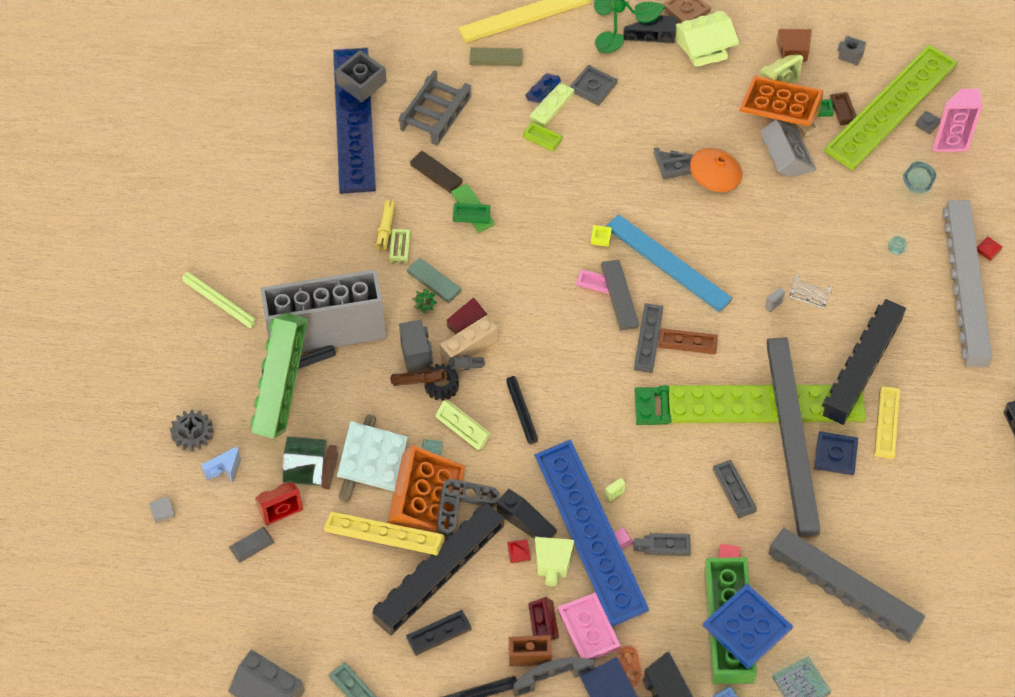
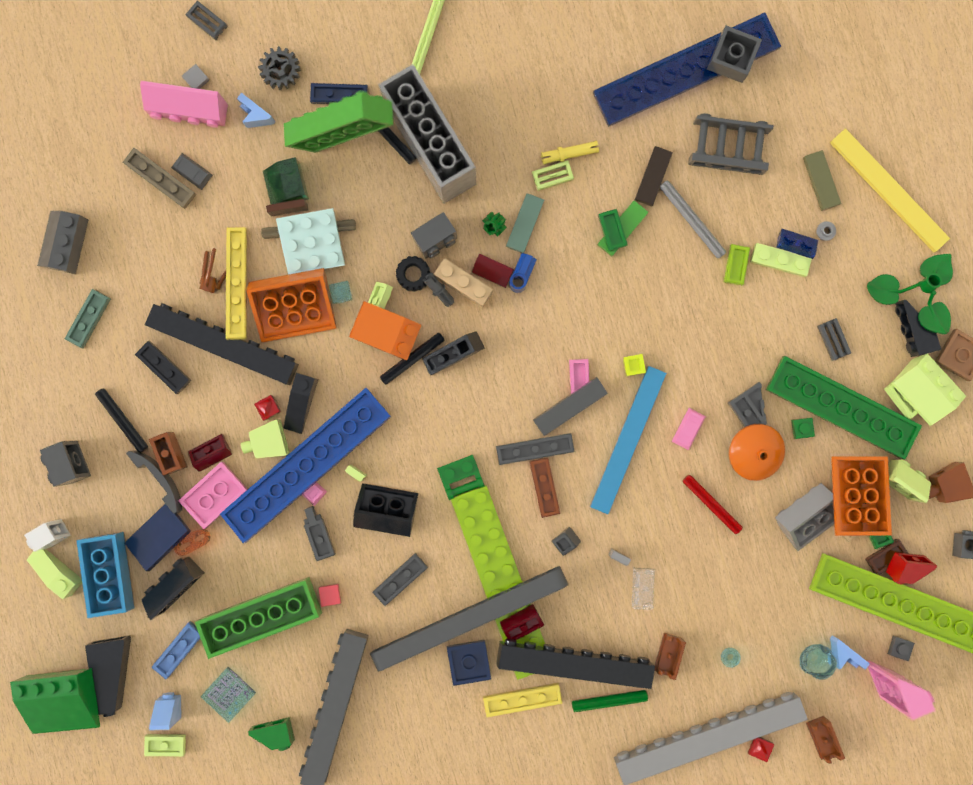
camera: 70 degrees right, 30 degrees up
red slope [255,482,303,526] -> none
reddish brown pin [390,369,447,386] -> none
dark grey beam [436,479,500,536] -> none
dark grey tile [570,65,618,106] -> none
blue plate [703,584,793,670] -> none
none -> dark tan plate [122,148,196,209]
none -> bright pink slope [140,81,228,128]
none -> dark grey tile [185,1,228,40]
none -> dark orange plant [199,248,226,293]
none -> green slope [248,717,295,751]
none -> dark blue tile [310,83,368,104]
none -> orange slope [349,301,421,360]
none -> black slope [353,483,418,537]
none -> black slope [422,331,485,376]
none -> dark red slope [500,604,544,641]
none -> blue piece [509,253,537,293]
none -> dark grey slope [552,527,581,556]
none -> green axle [572,690,648,713]
none -> dark orange hinge [654,633,686,680]
none -> light grey axle [660,180,726,258]
none -> bright pink tile [671,408,706,450]
none -> red axle [683,475,743,534]
none -> green plate [766,356,922,460]
none -> green plate [791,418,815,439]
none -> dark orange hinge [806,716,845,764]
none -> light grey plate [816,221,836,241]
none -> dark grey tile [817,318,851,361]
none -> light blue slope [830,635,870,670]
none -> red slope [886,552,937,585]

